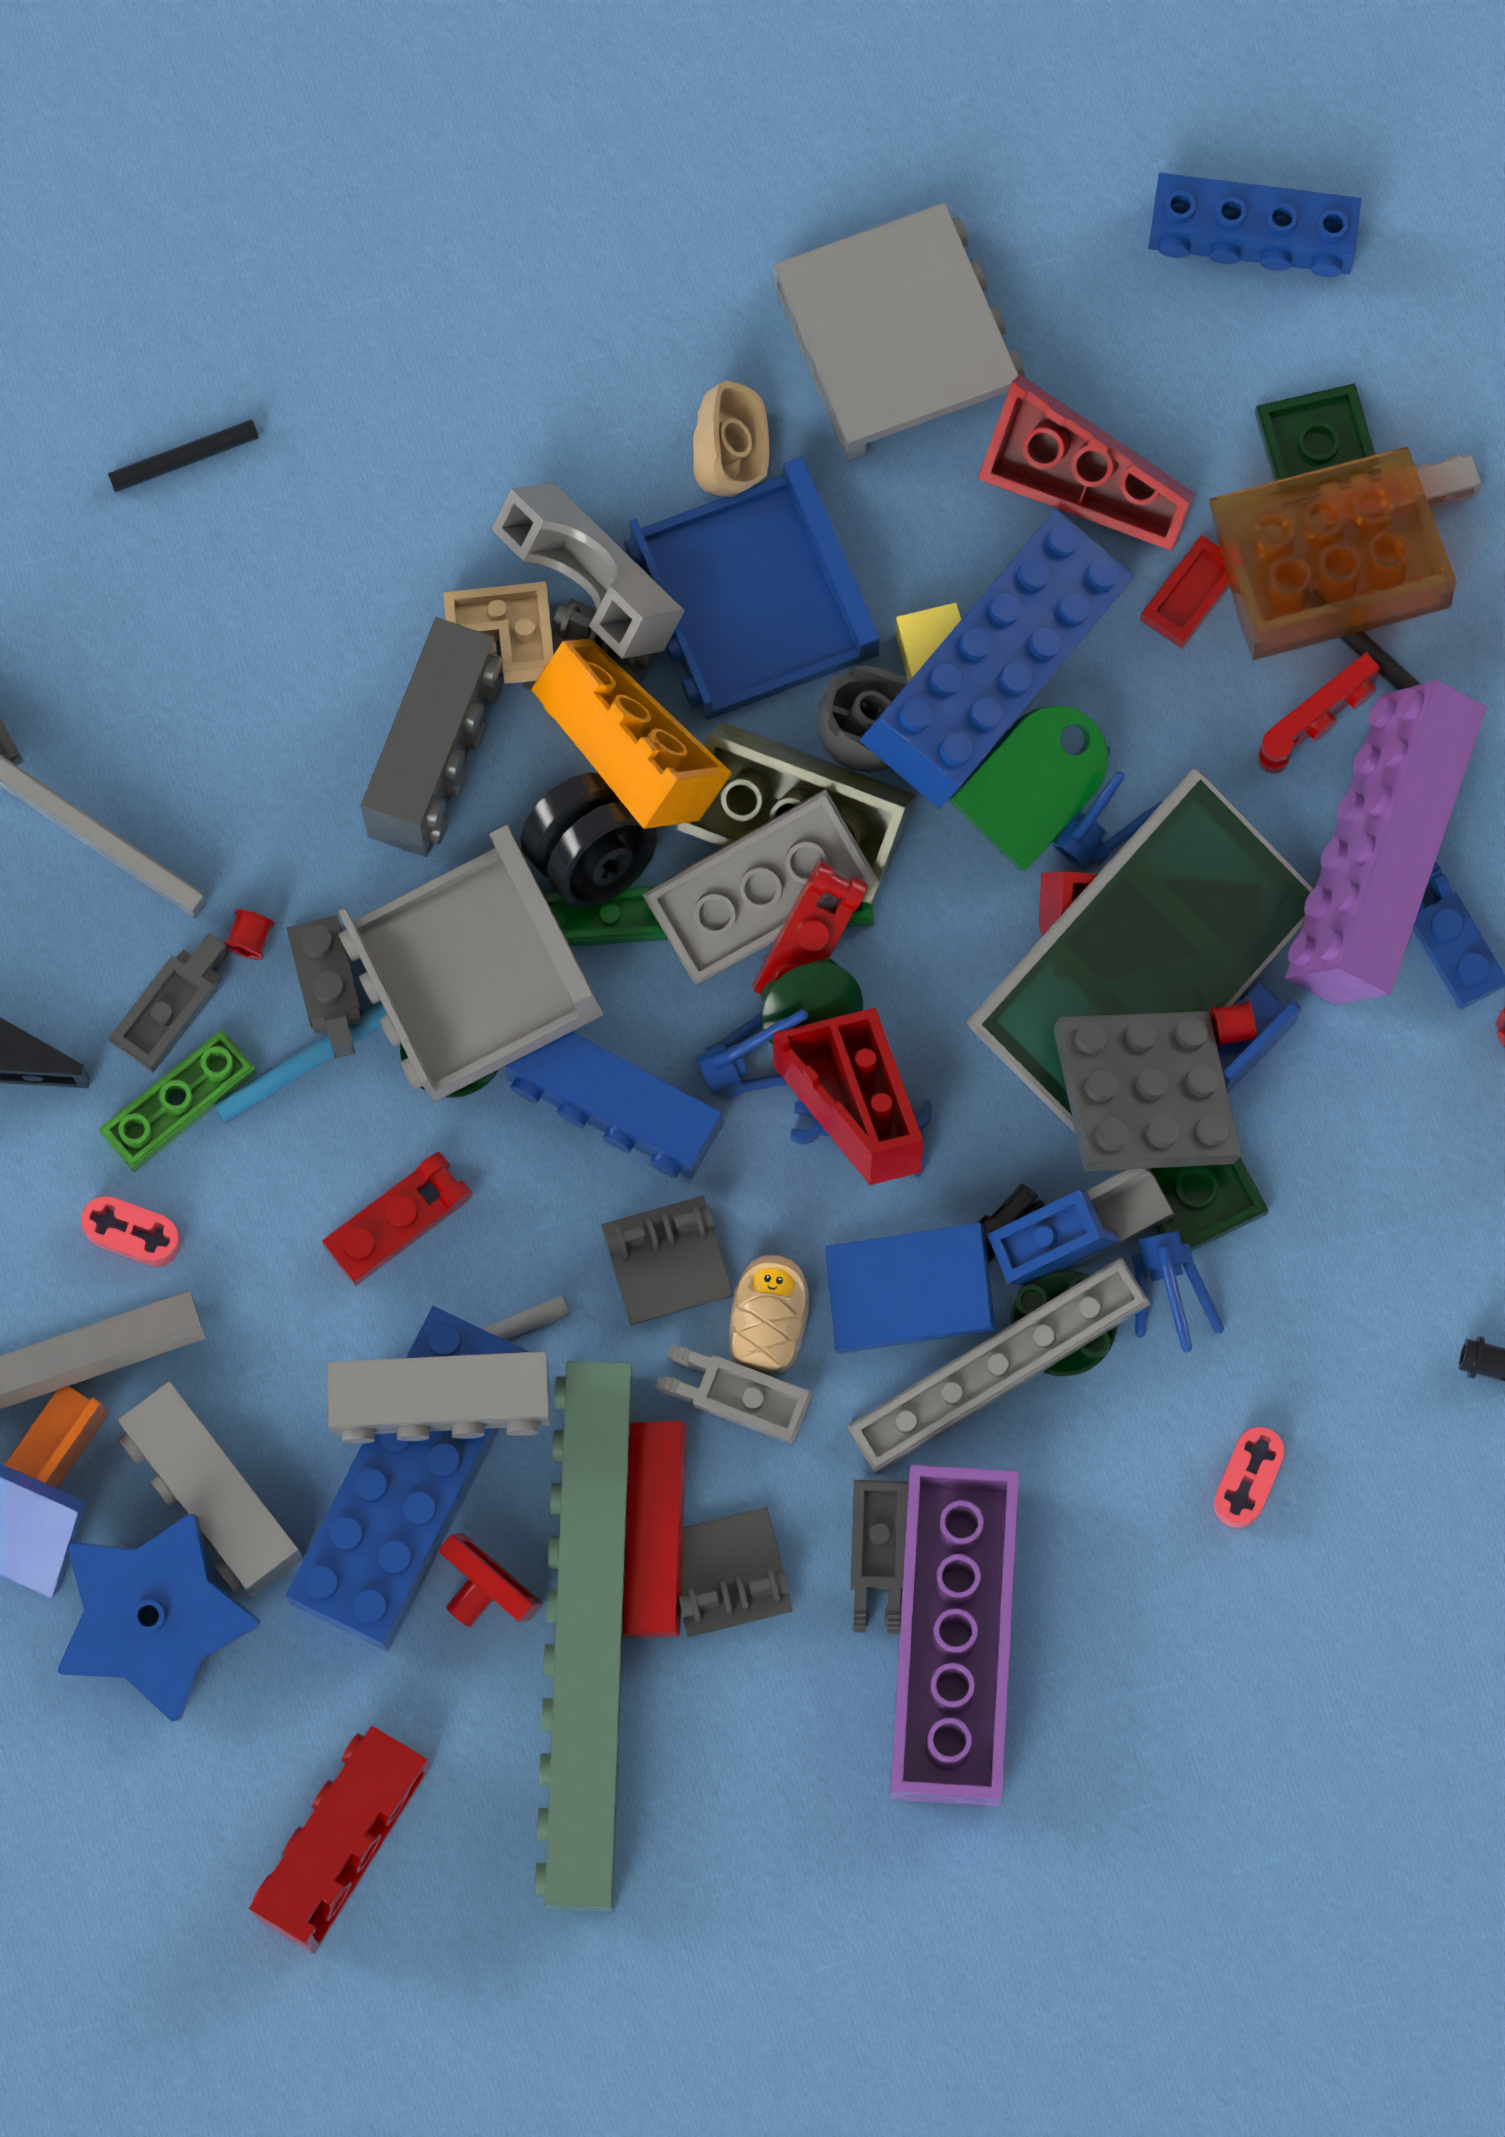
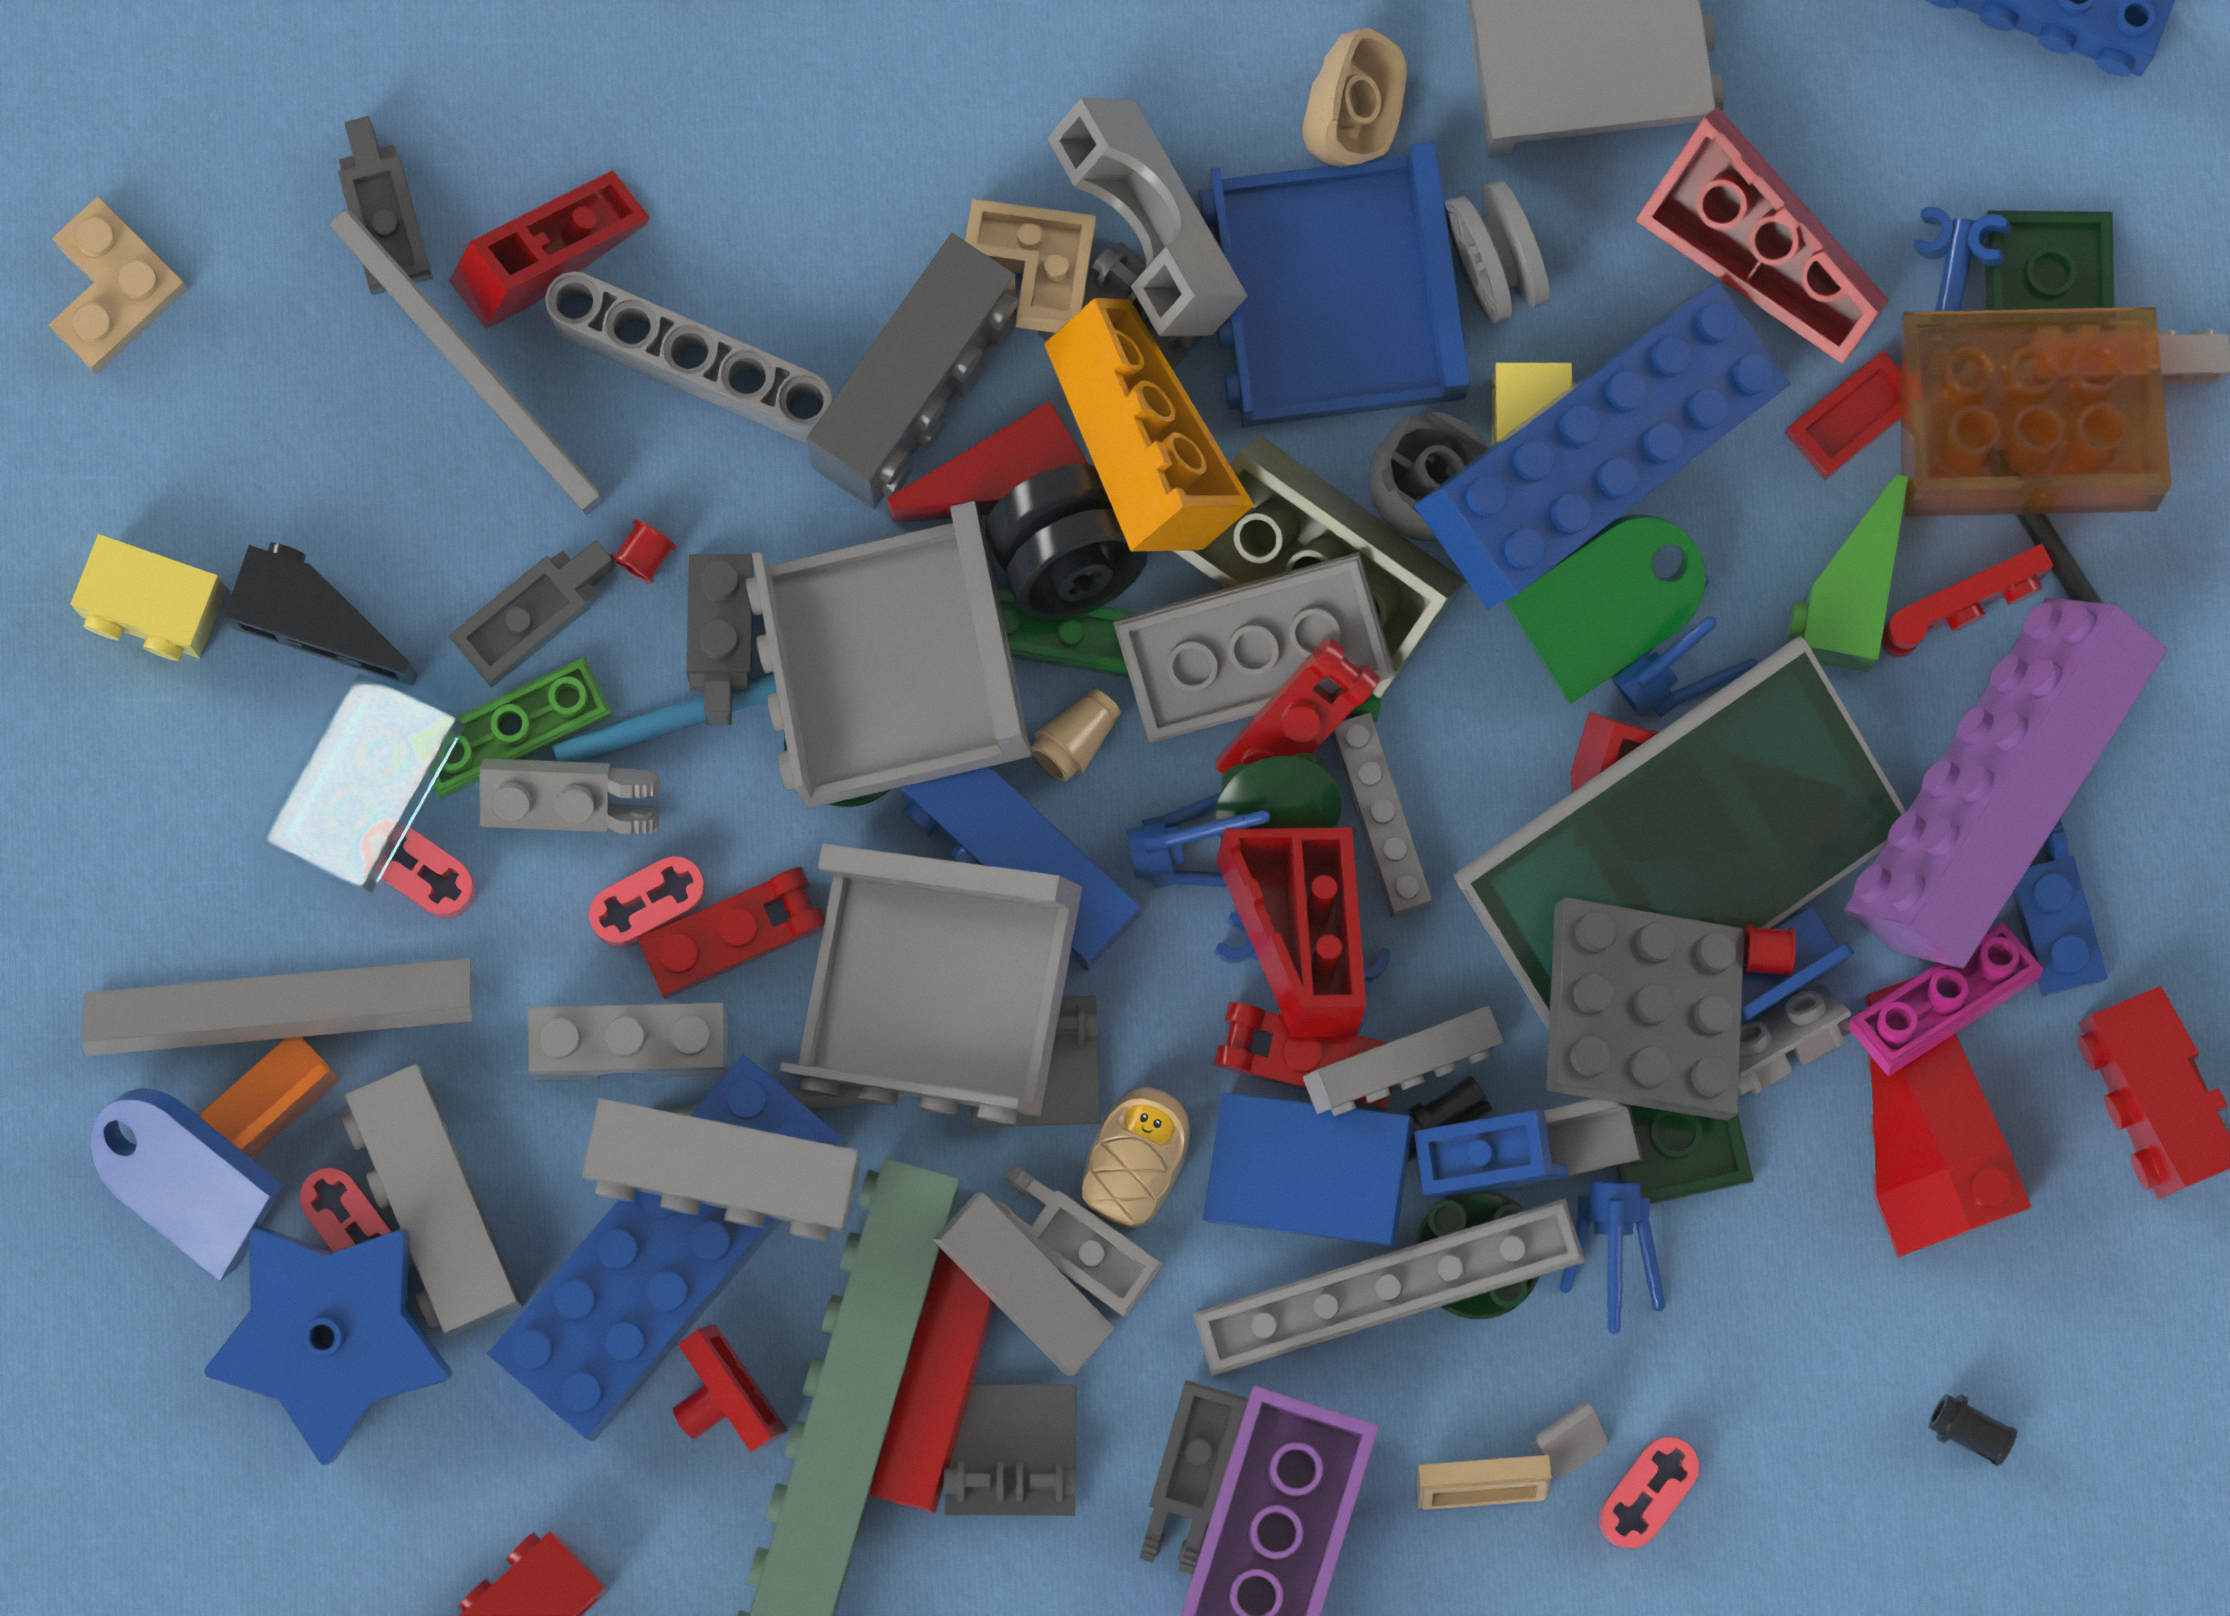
camera: 10 degrees right, 5 degrees up
none -> clear light blue tile [265,674,466,893]
none -> coral beam [300,1168,393,1253]
none -> red slope [449,170,650,329]
none -> light grey hinge [479,758,660,835]
none -> light grey arch [528,1003,728,1081]
none -> light grey beam [545,271,833,442]
none -> coral beam [589,856,706,947]
none -> light grey panel [779,844,1082,1124]
none -> red slope [886,401,1088,523]
none -> light grey tile [933,1192,1115,1376]
none -> tan cone [1030,689,1121,783]
none -> red plate [1213,1002,1393,1111]
none -> light grey piece [1303,1005,1504,1116]
none -> light grey piece [1331,713,1432,918]
none -> tan tile [1416,1455,1552,1510]
none -> light grey wheel [1445,180,1550,324]
none -> light grey slope [1530,1403,1608,1480]
none -> light grey hinge [1738,984,1851,1096]
none -> bright green slope [1787,474,1908,672]
none -> dark pink tile [1849,922,2043,1076]
none -> red wedge [1866,977,2032,1258]
none -> blue bar [1913,207,2011,375]

